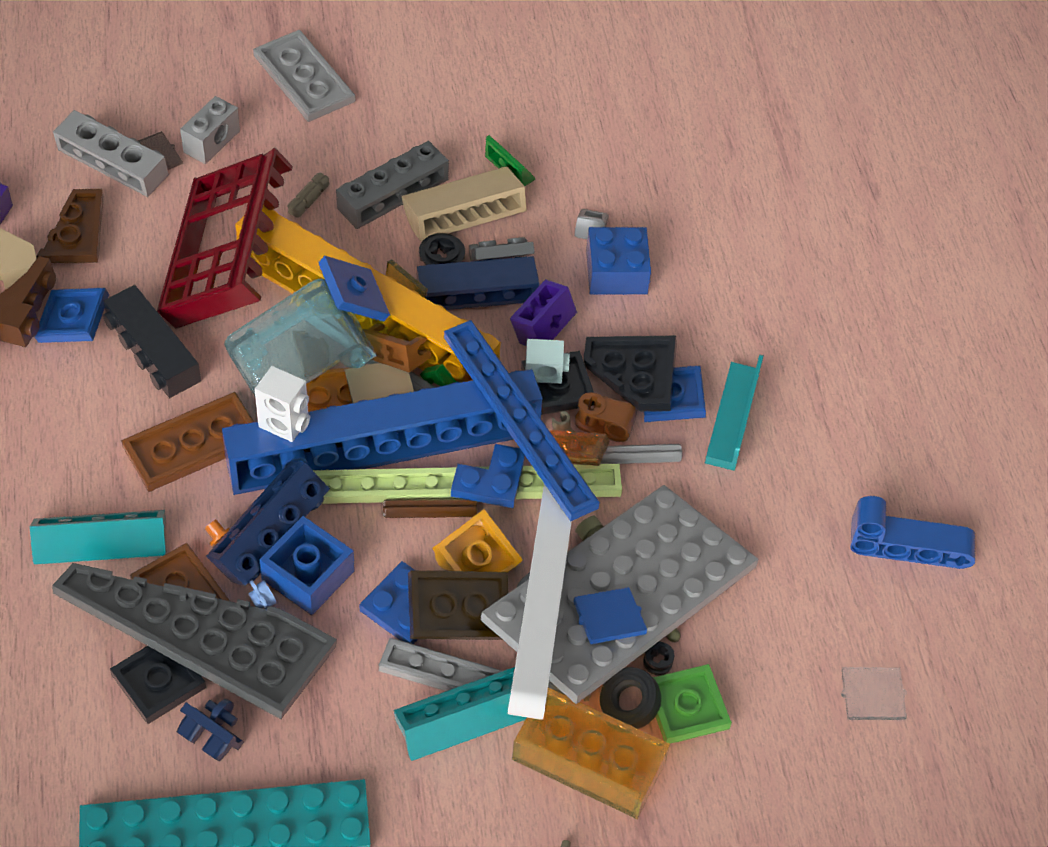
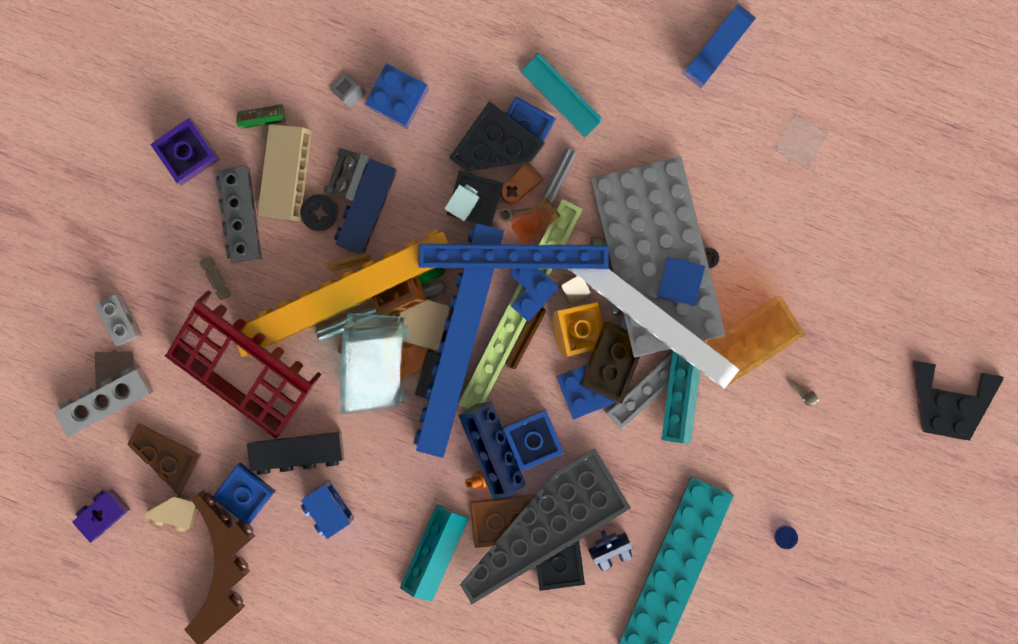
camera: 60 degrees left, 35 degrees up
dark orange tile [121,392,254,492] -> none
light blue plate [248,580,277,609] -> none
light grey tile [253,30,355,122] -> none
white brick [255,366,310,442] -> none
blue plate [318,256,390,321] -> none
dark purple brick [510,279,577,346] -> none
black tyre [600,667,661,730] -> none
bright green plate [653,664,732,745] -> none
none -> dark purple brick [150,118,220,185]
none -> blue brick [301,480,355,539]
none -> slope [560,276,591,305]

